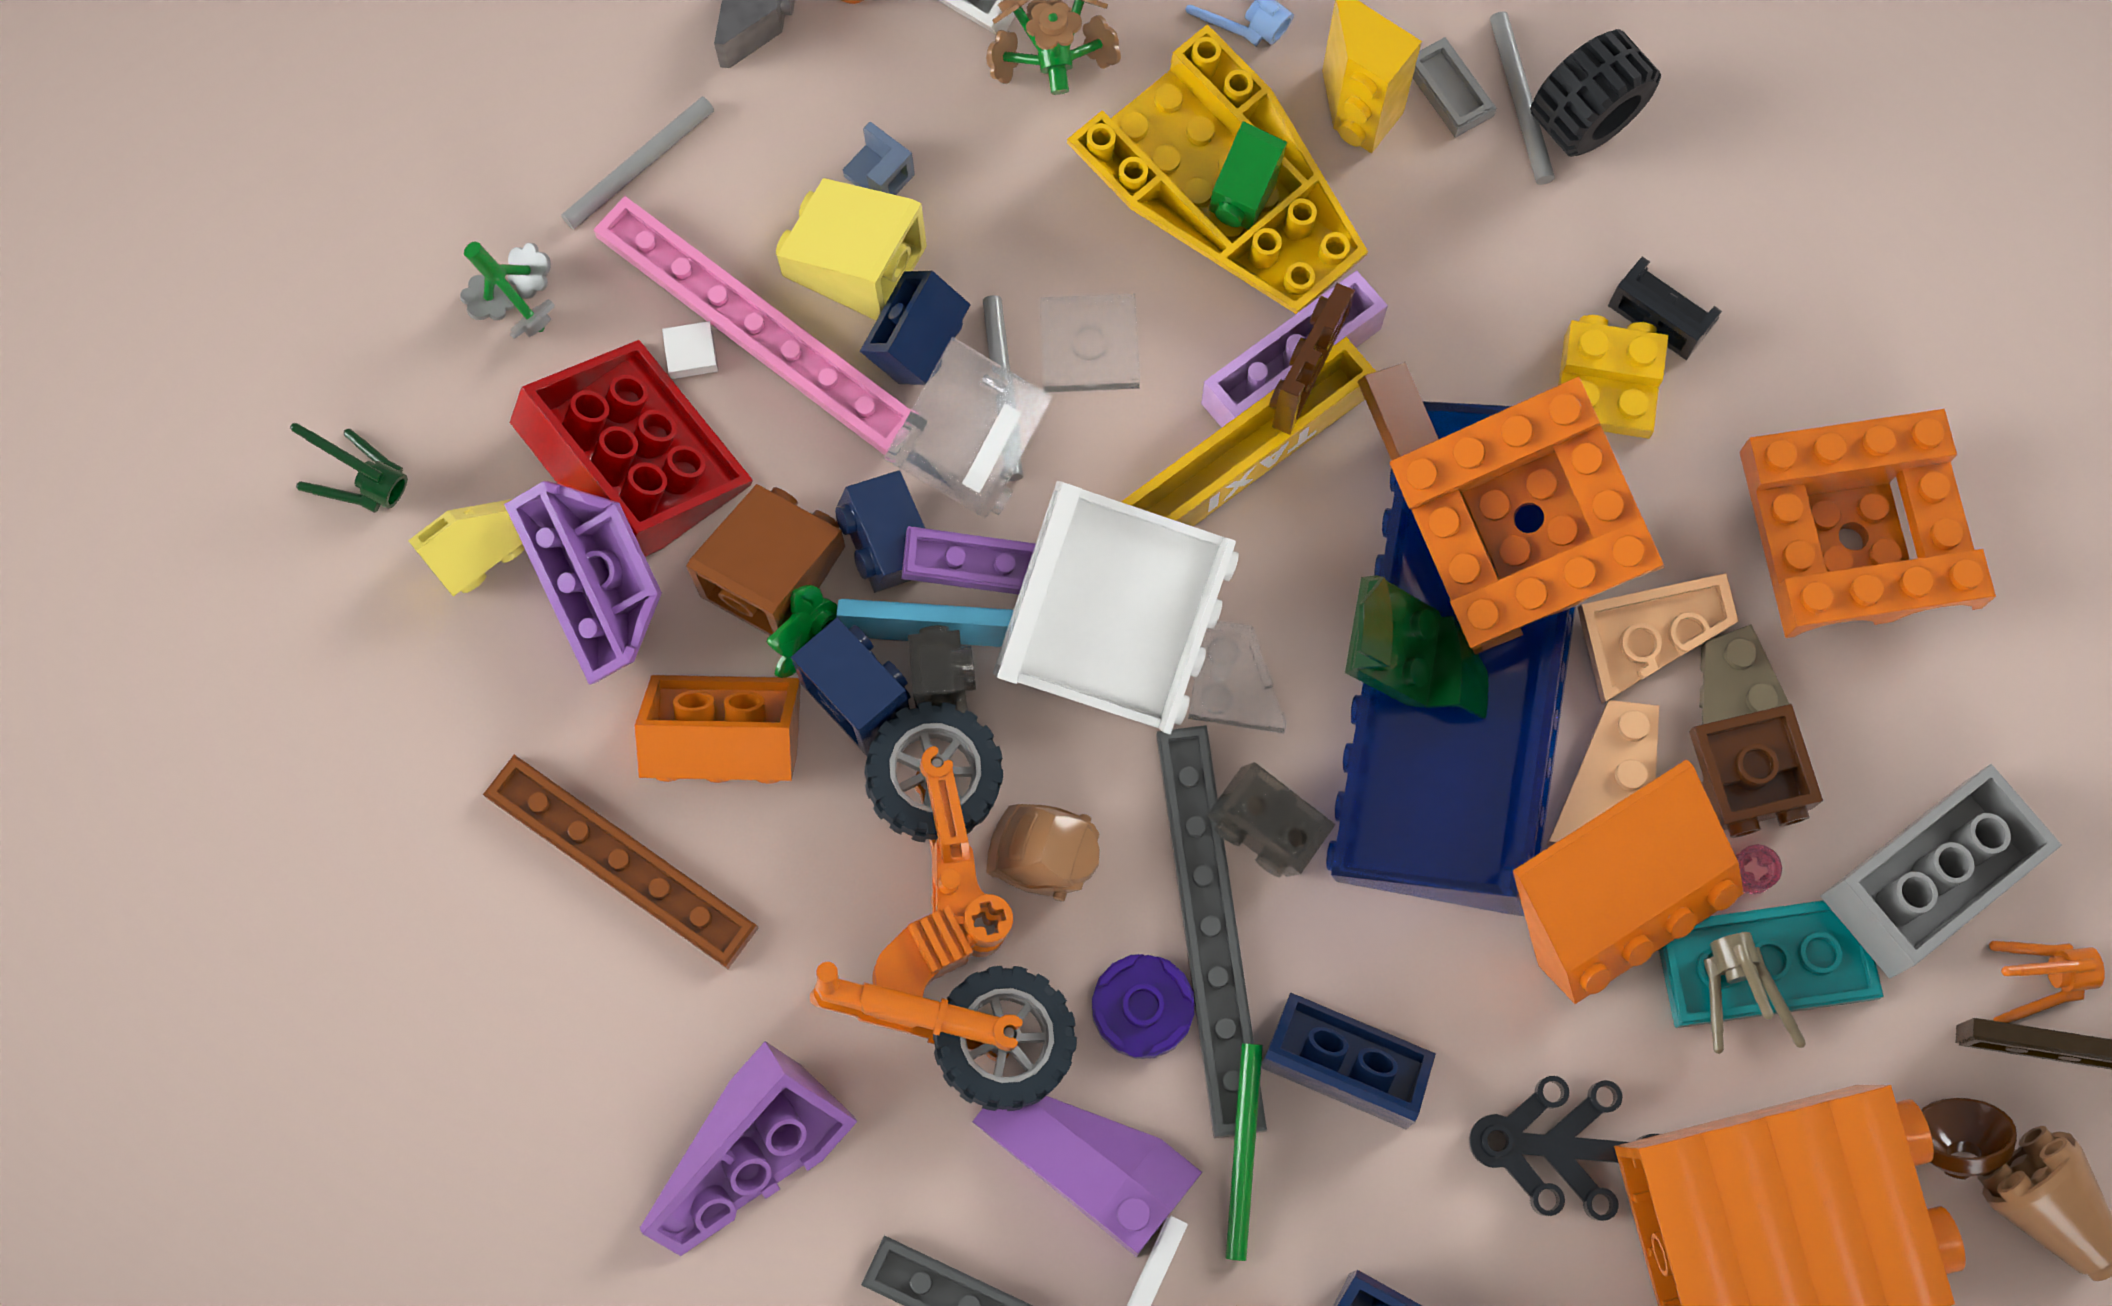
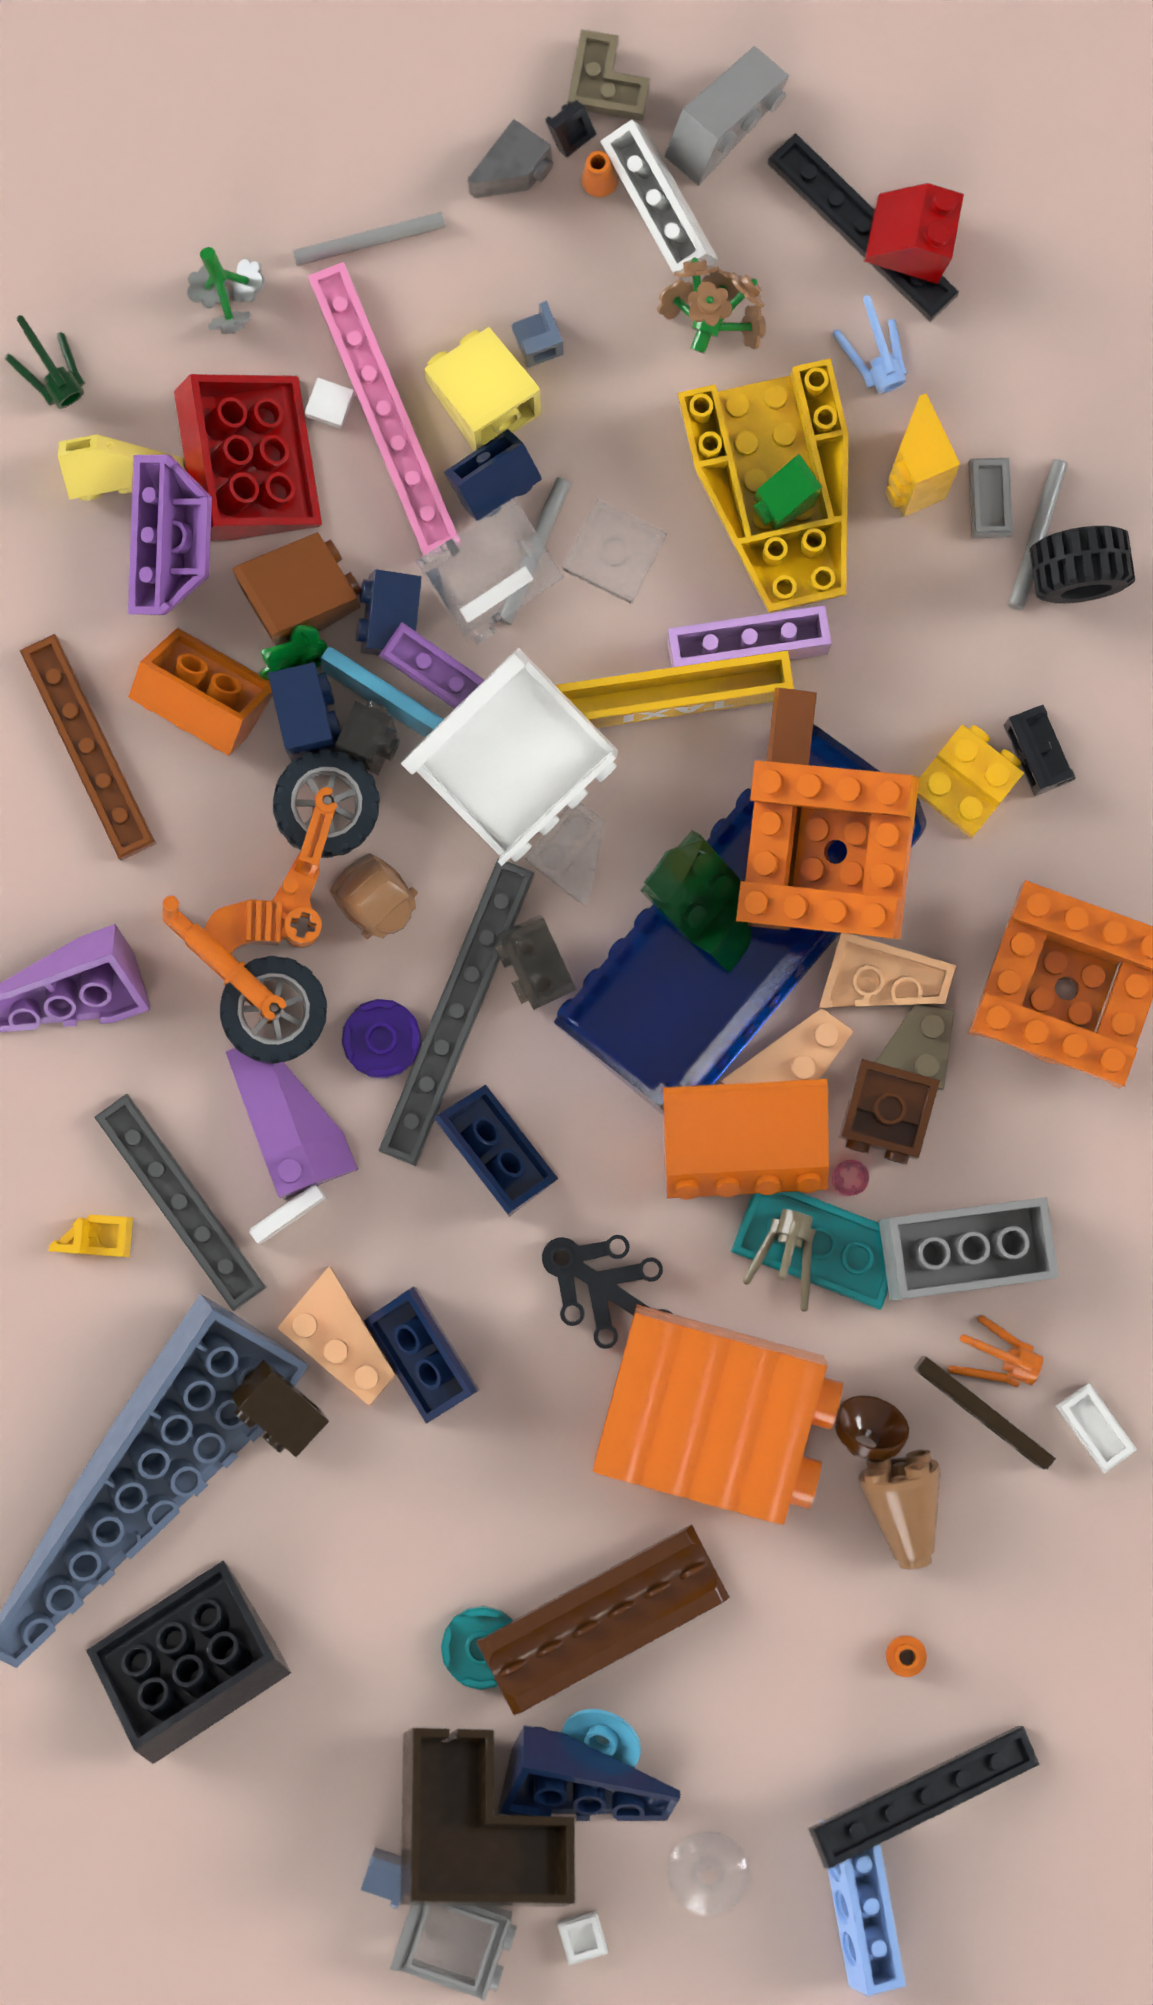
camera: 30 degrees right, 10 degrees up
green bar [1225,1043,1263,1261] -> none
reddish brown wing [1269,283,1355,435] -> none

